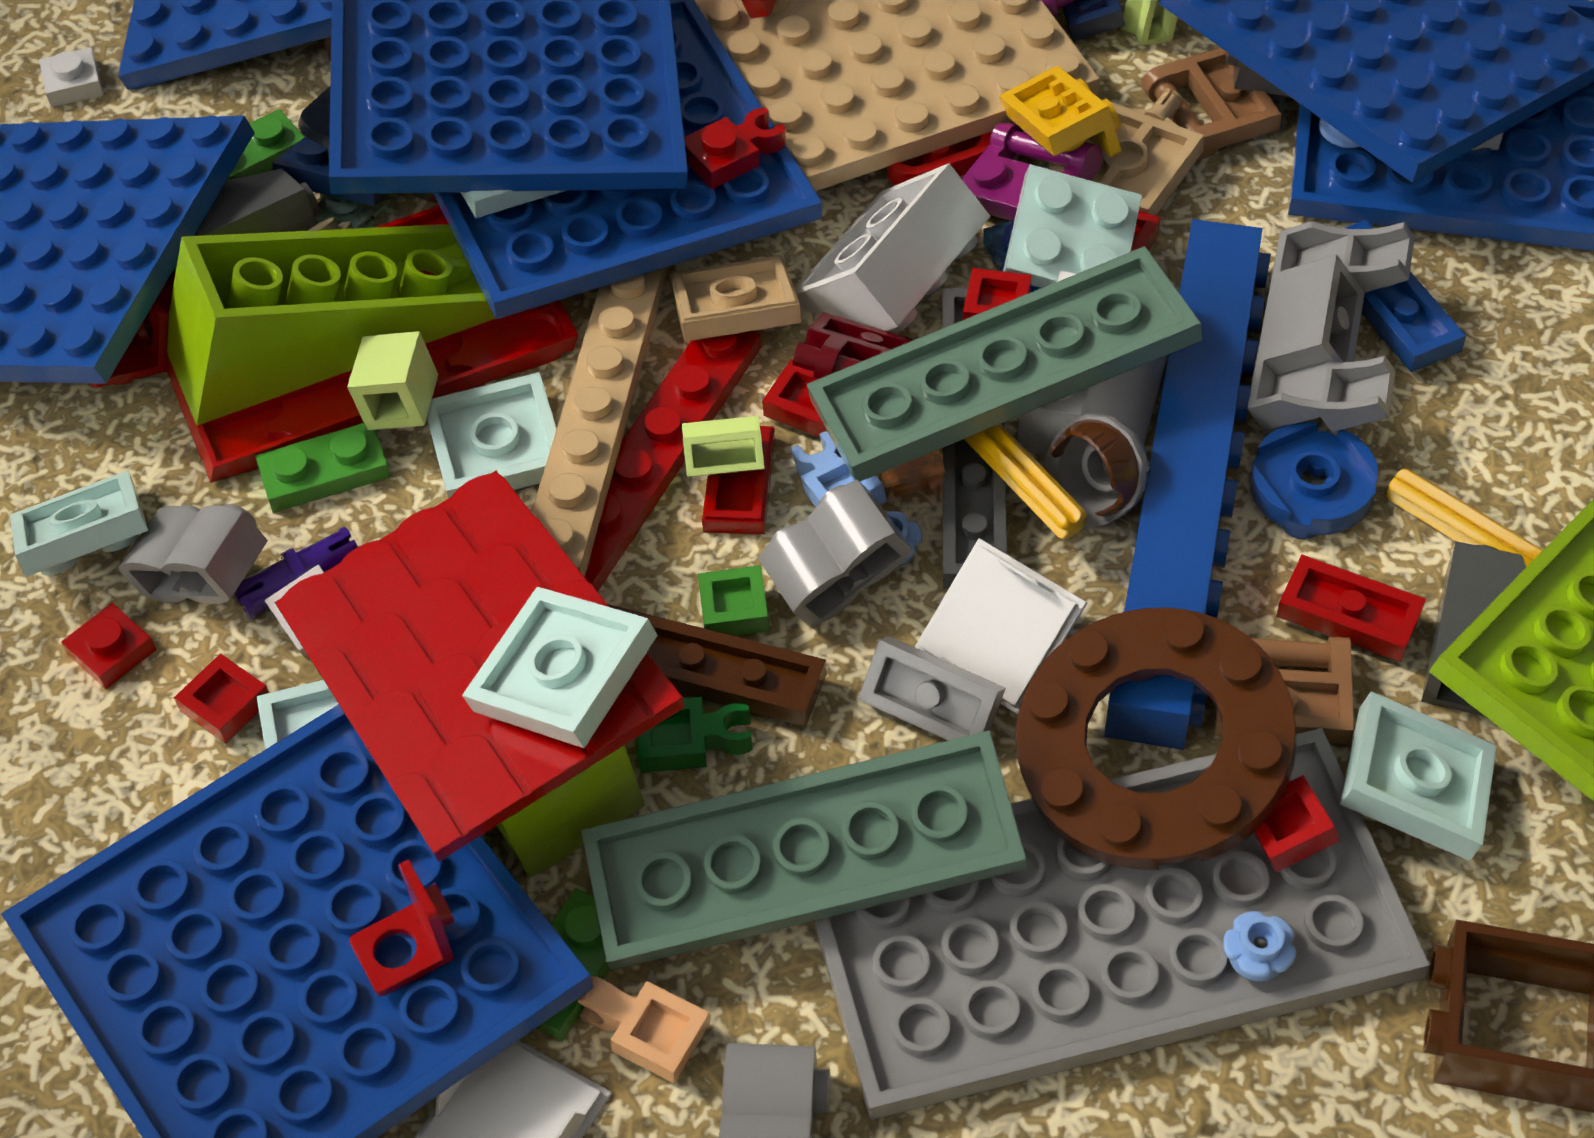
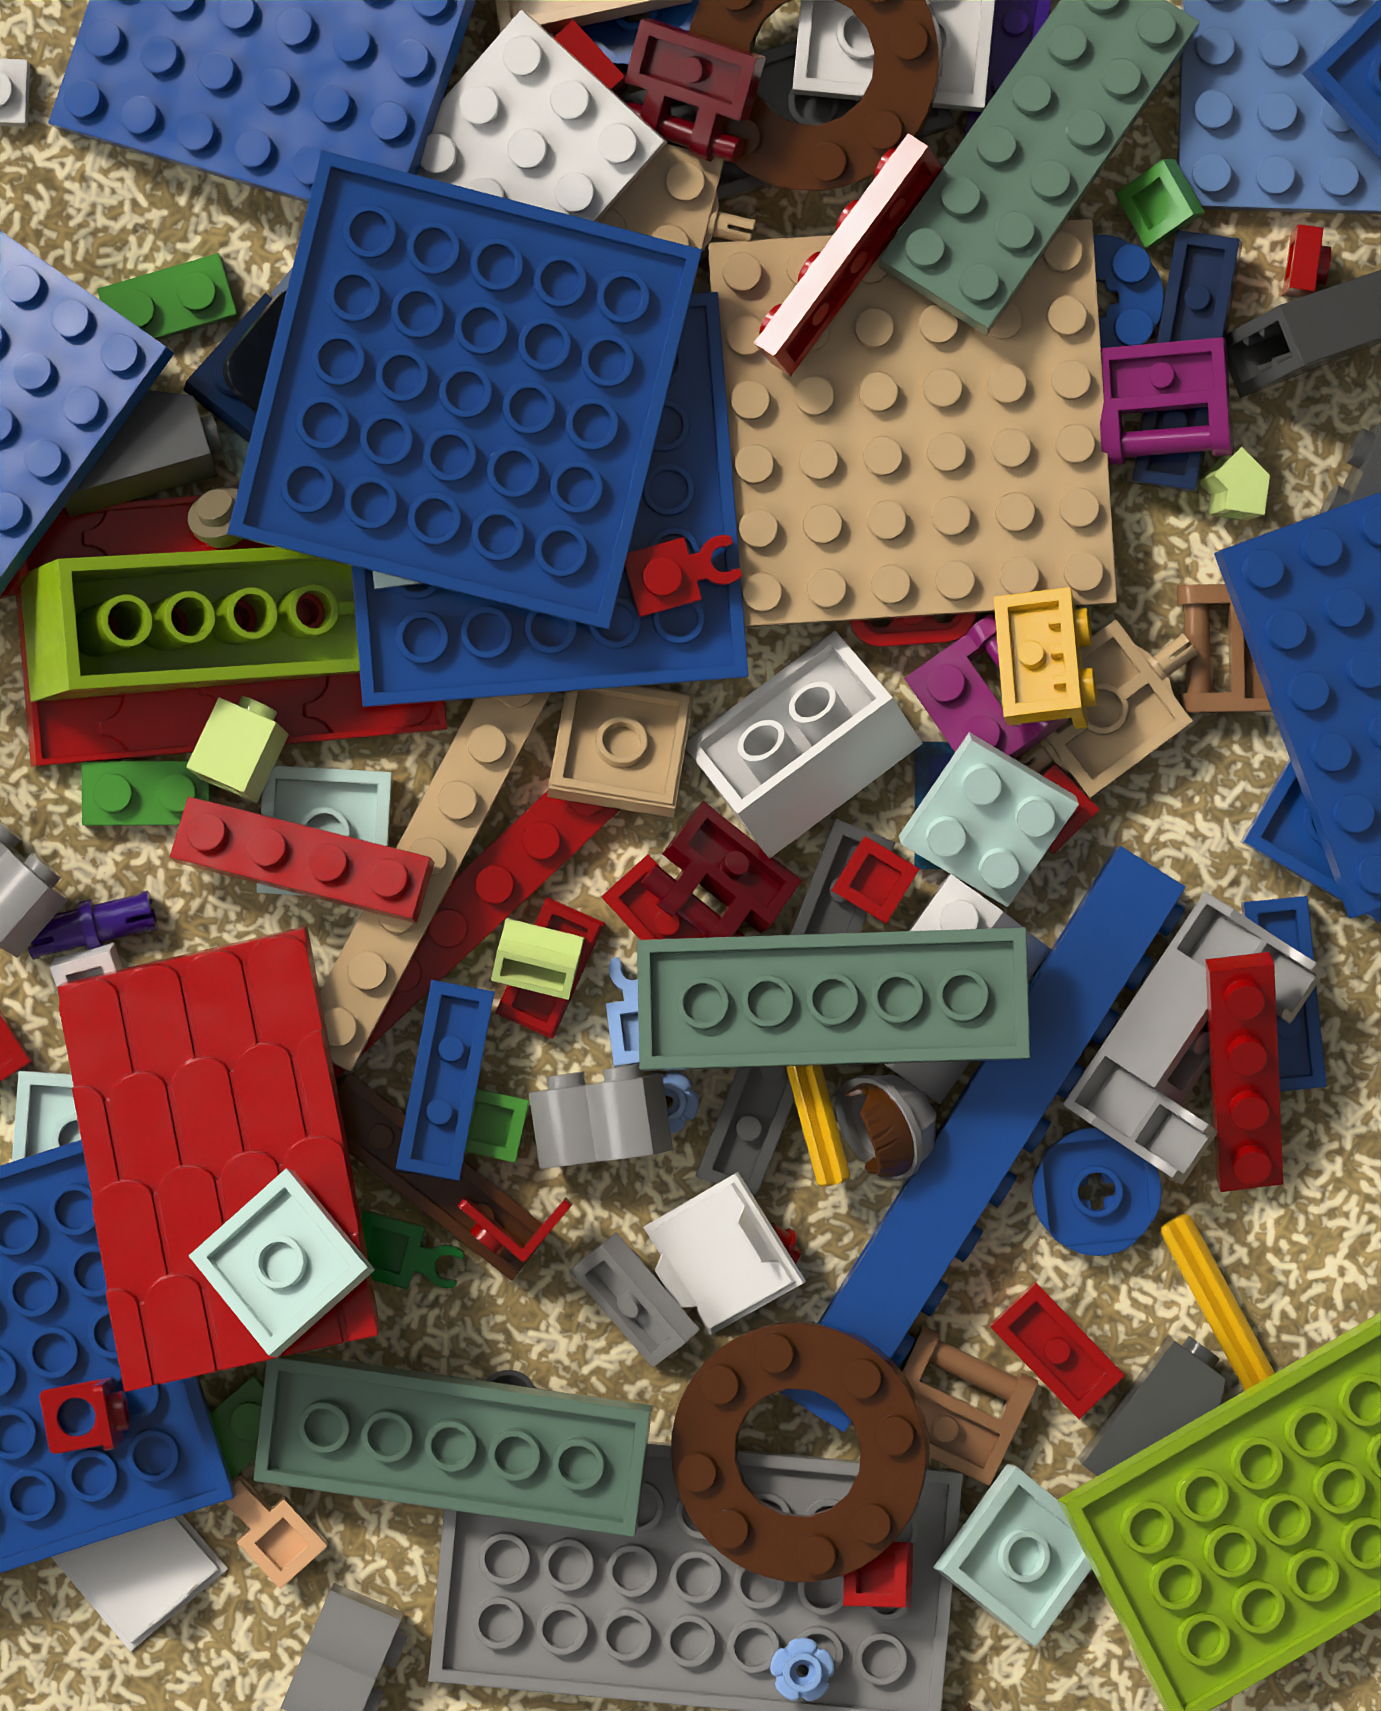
camera: 15 degrees right, 35 degrees up
none -> red plate [169,796,435,924]
none -> blue plate [395,980,494,1183]
none -> red bracket [457,1196,573,1263]
none -> red plate [1205,952,1284,1192]

